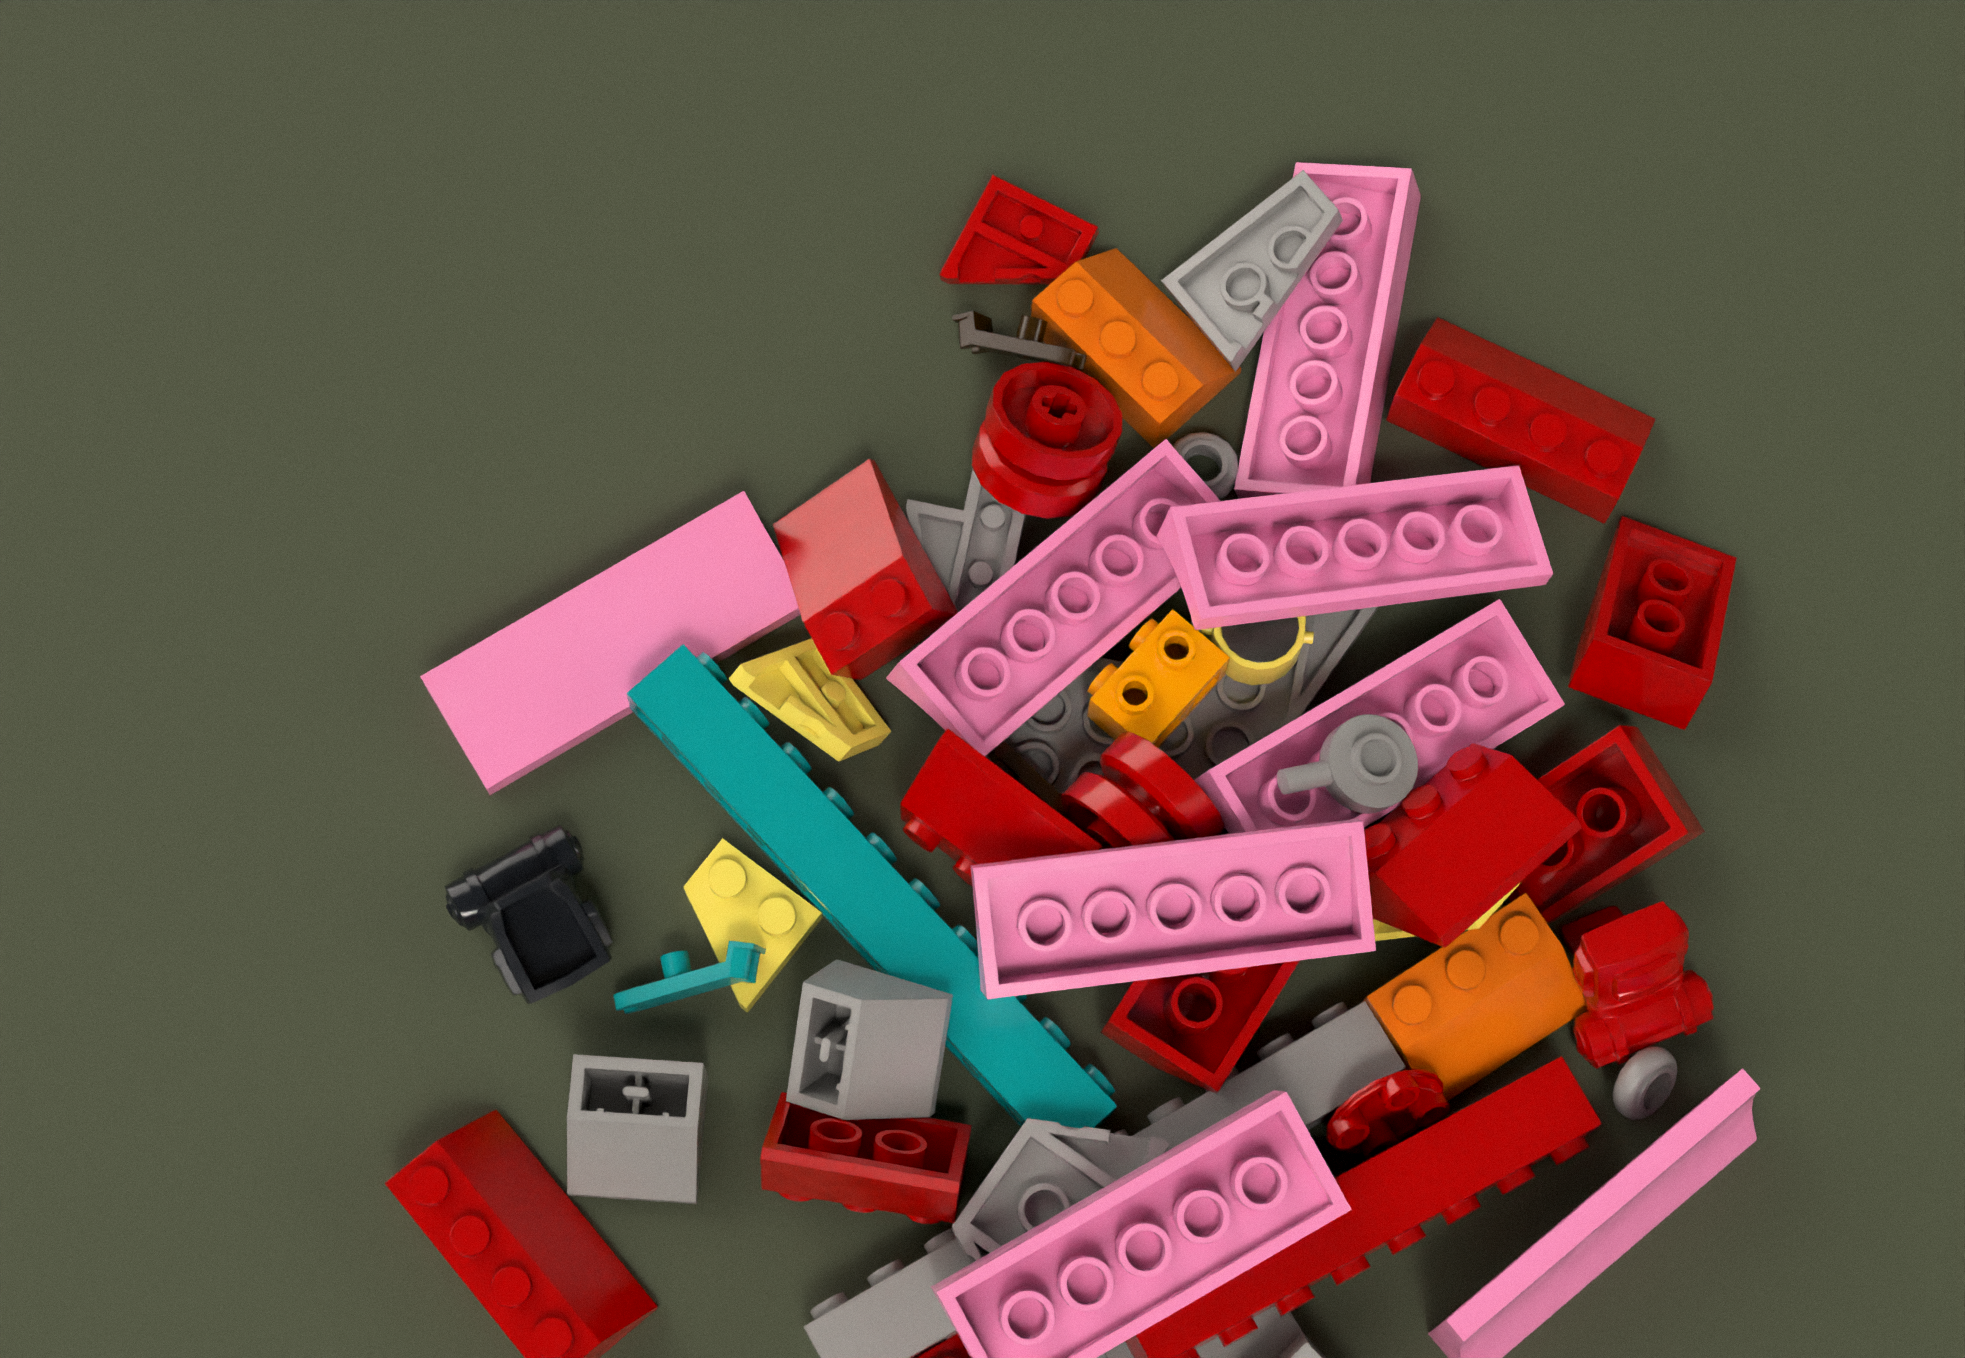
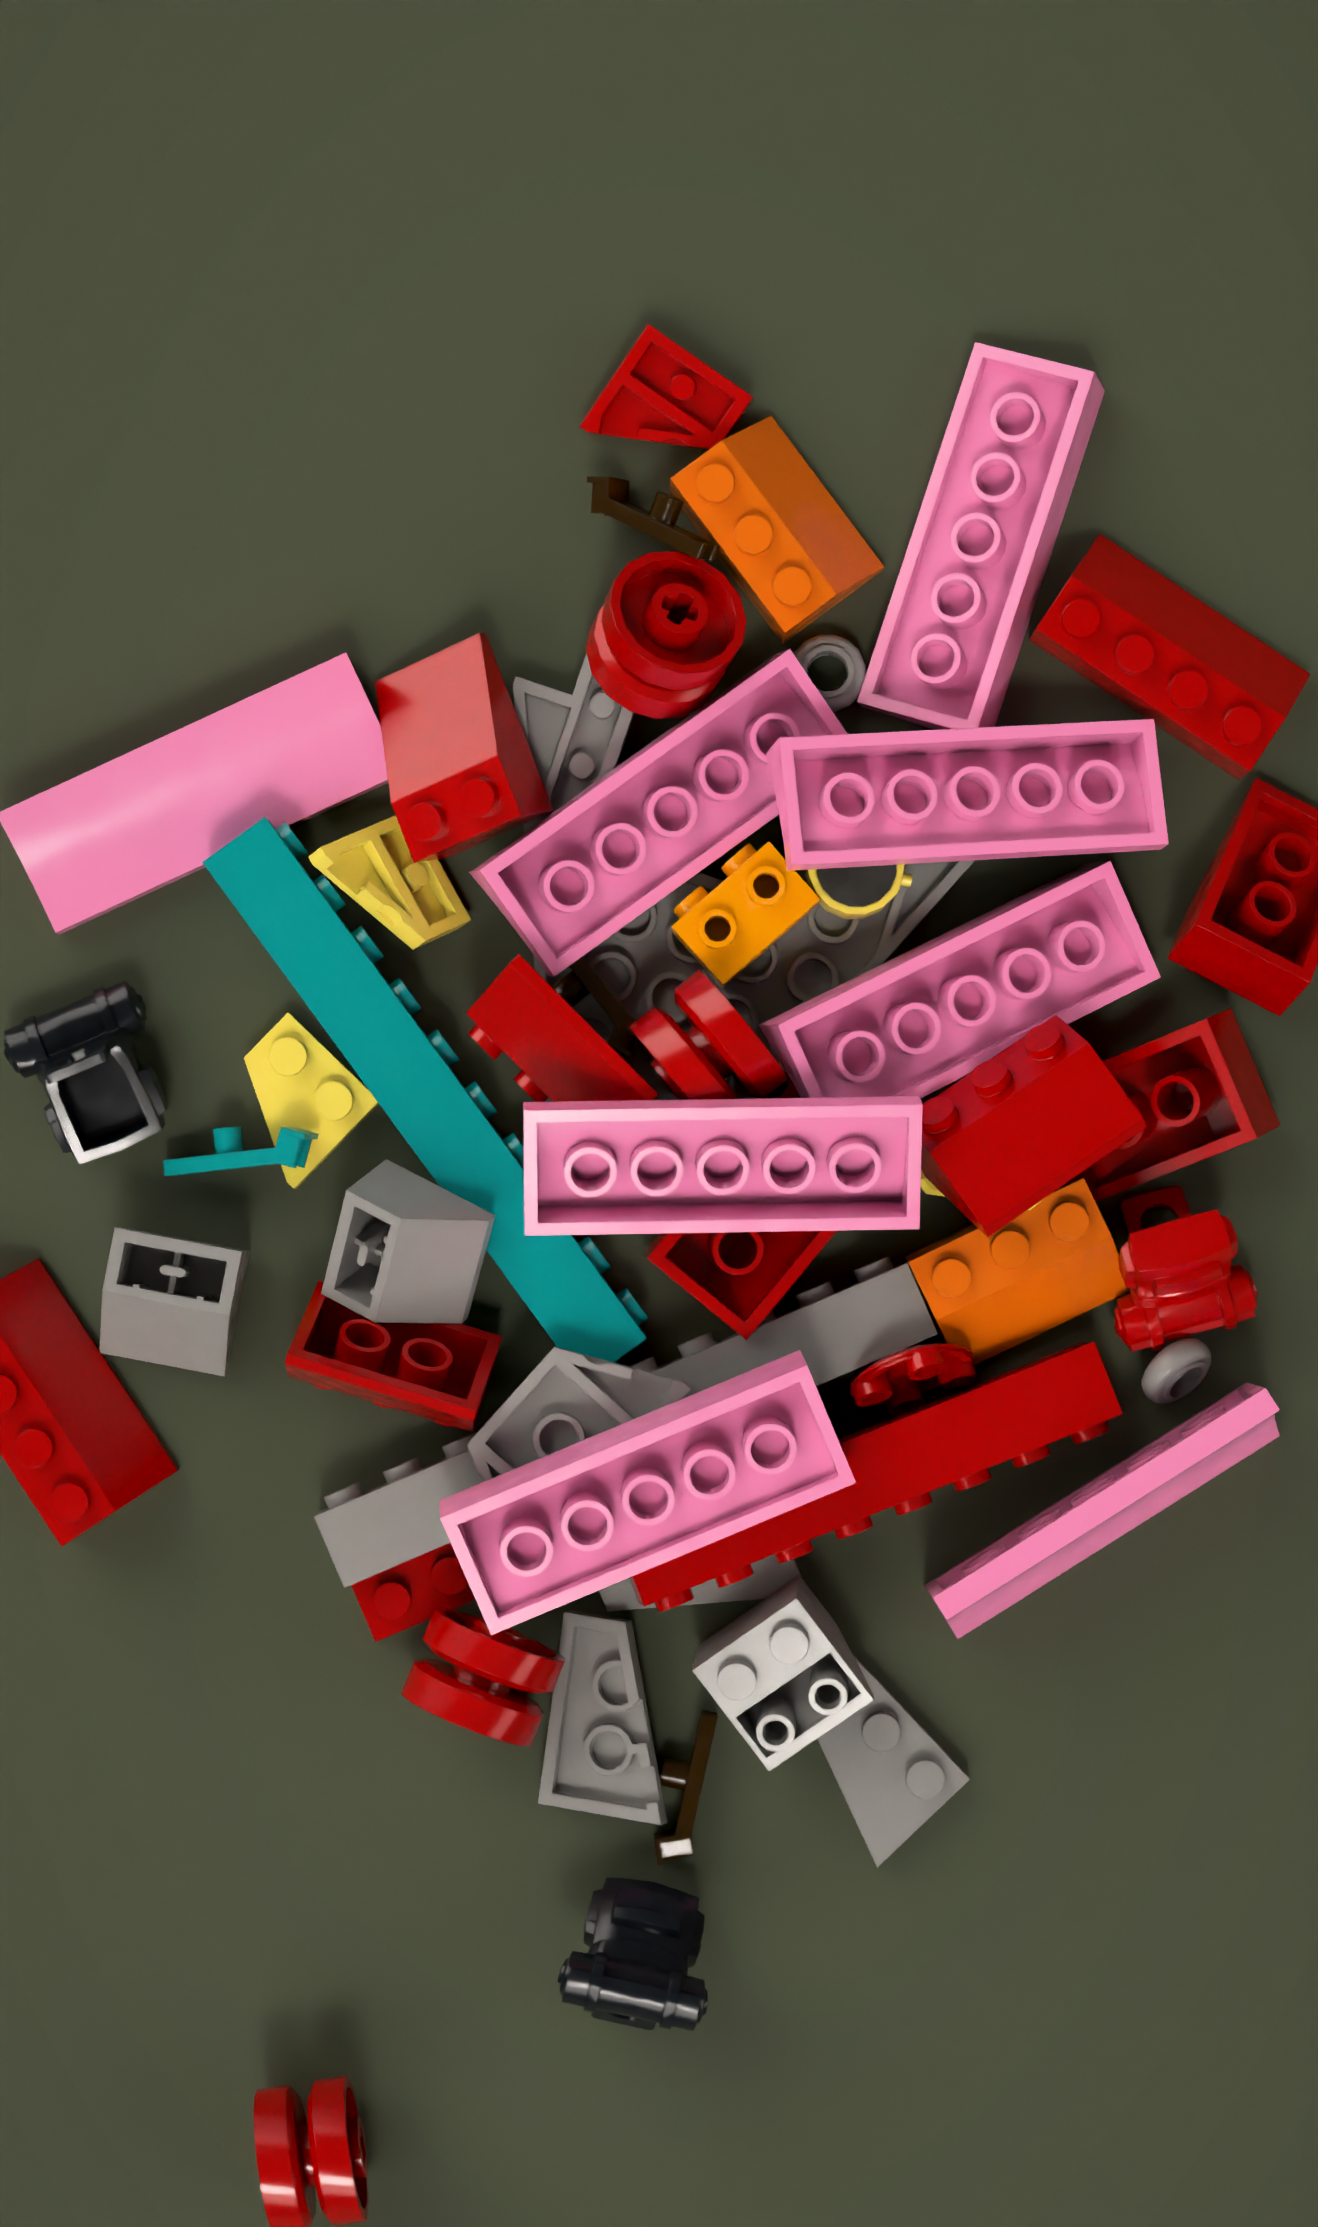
camera: 10 degrees right, 15 degrees up
light grey wing [1161,170,1343,372] -> none
light grey piece [1277,714,1418,814] -> none

